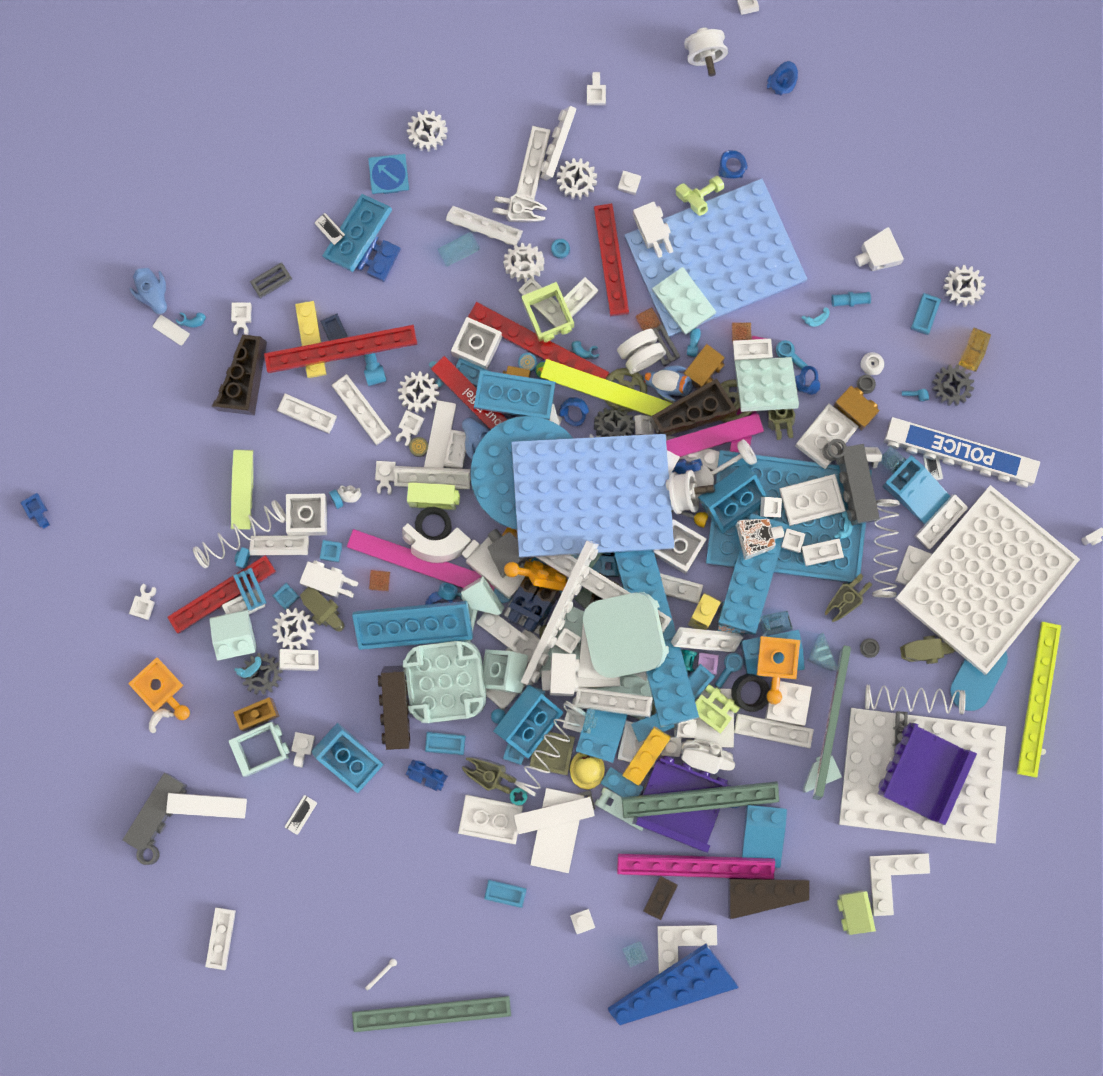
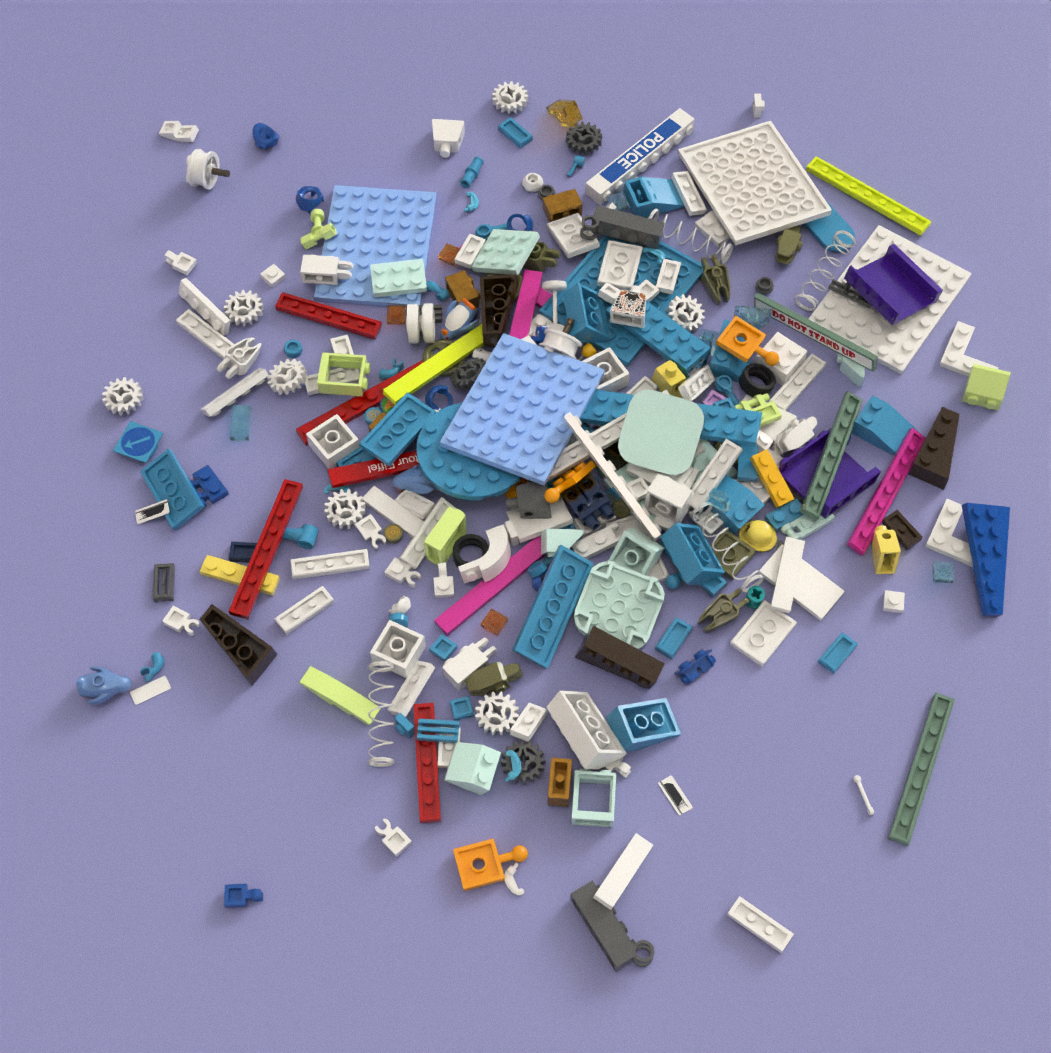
camera: 65 degrees left, 20 degrees down
none -> white plate [434,562,455,599]
none -> white slope [547,691,627,769]
none -> white gear [666,294,705,332]
none -> light yellow torso [871,525,901,574]

